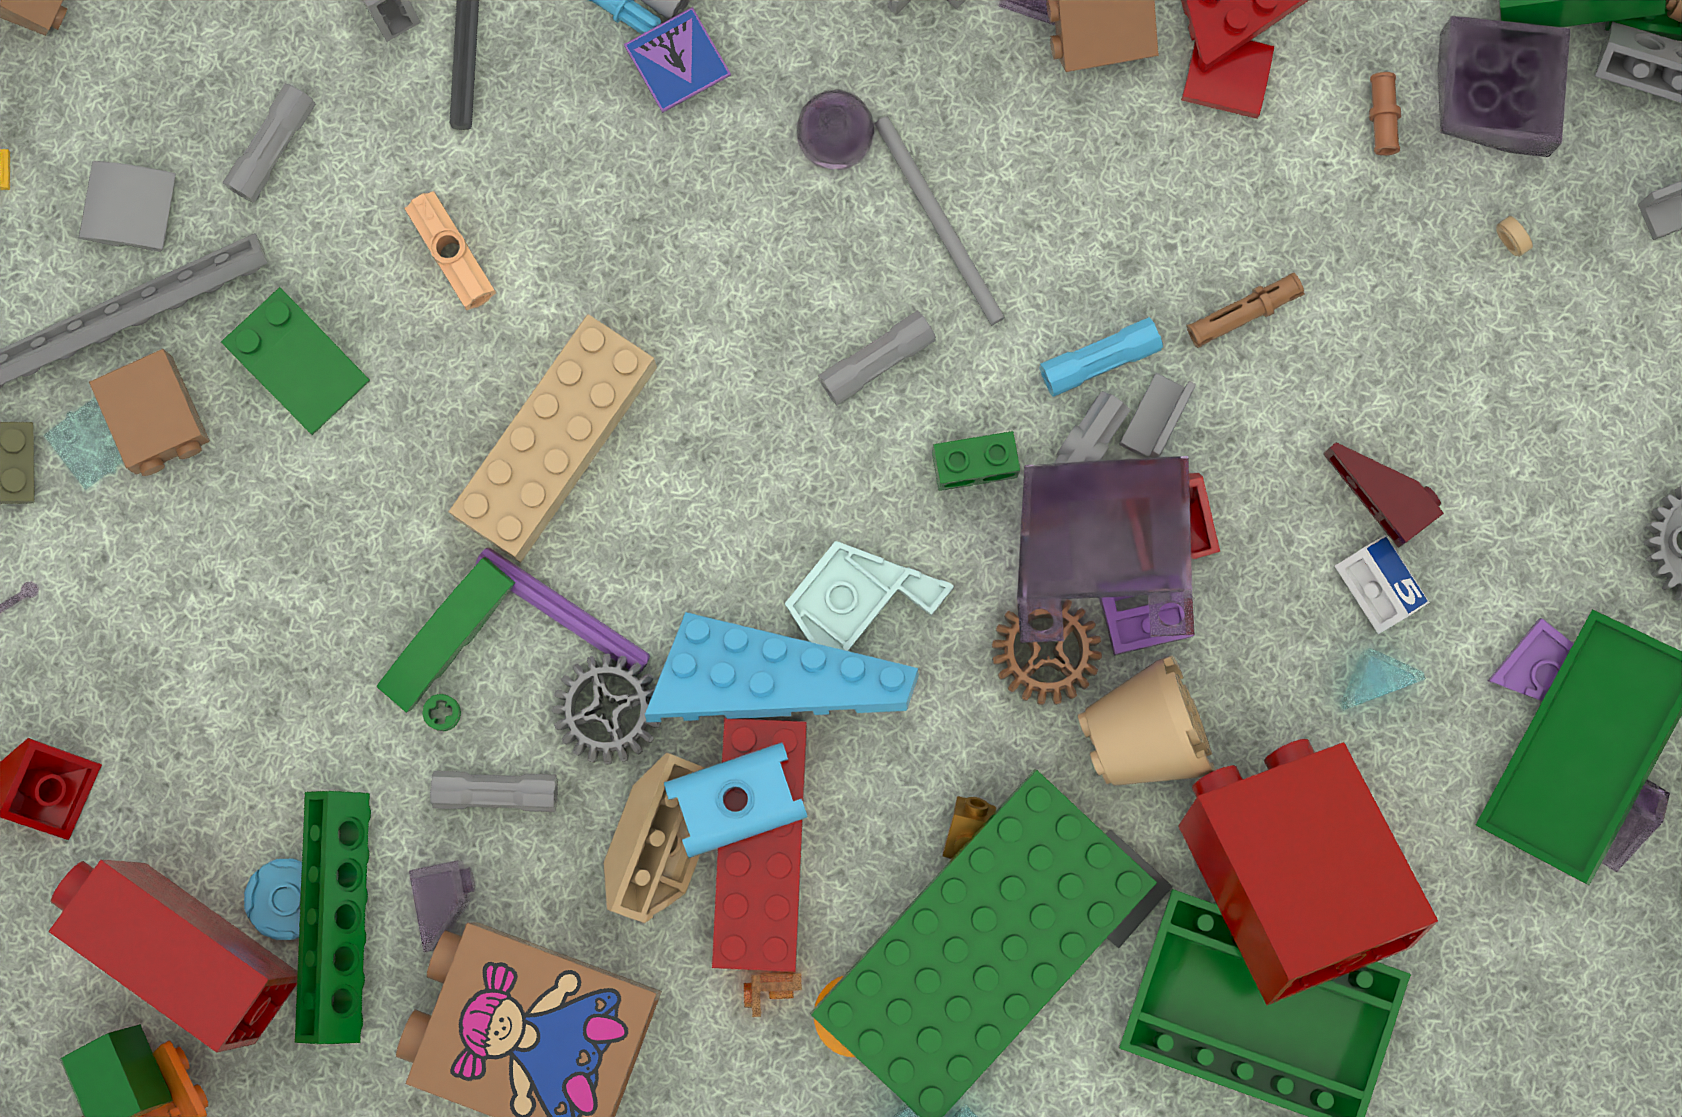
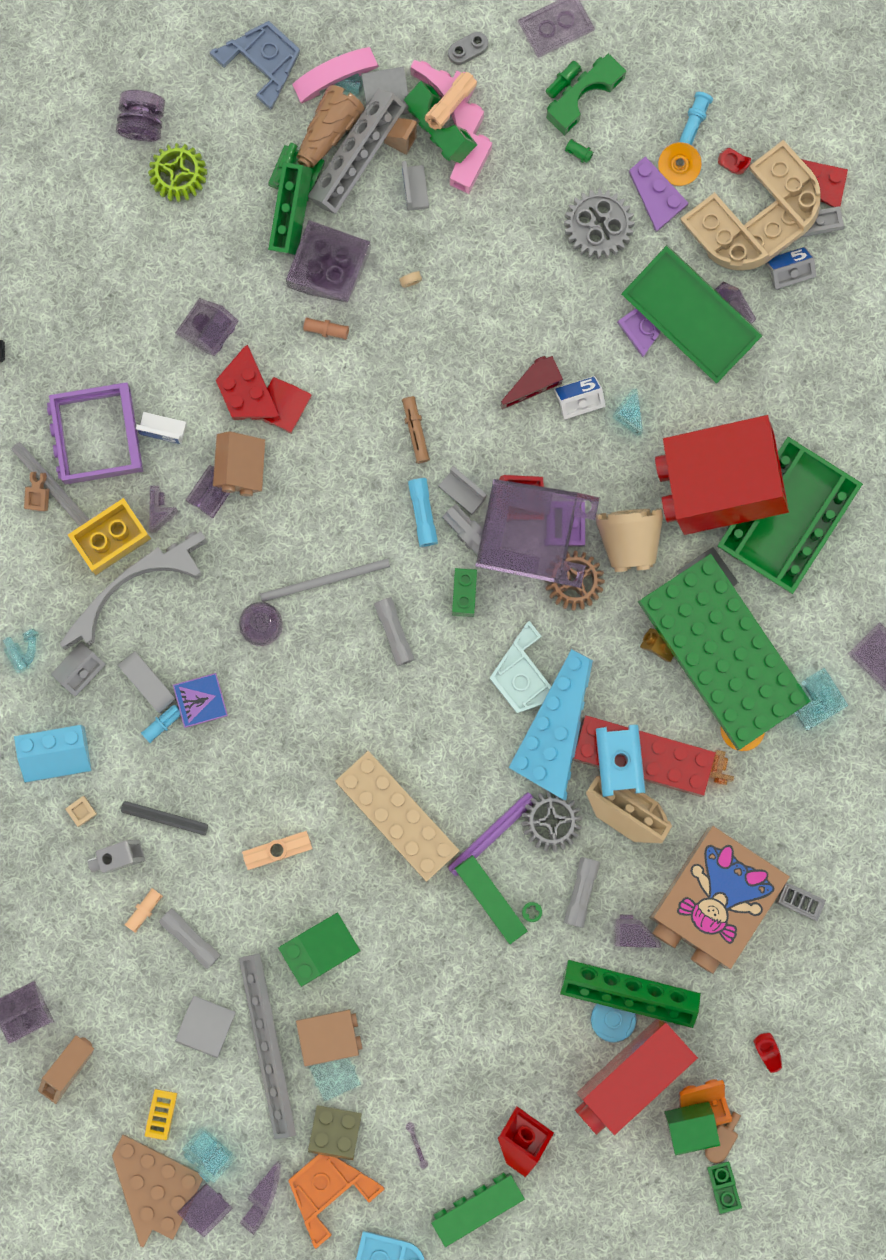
camera: 80 degrees left, 0 degrees up
none -> light nougat pin [124,888,163,933]

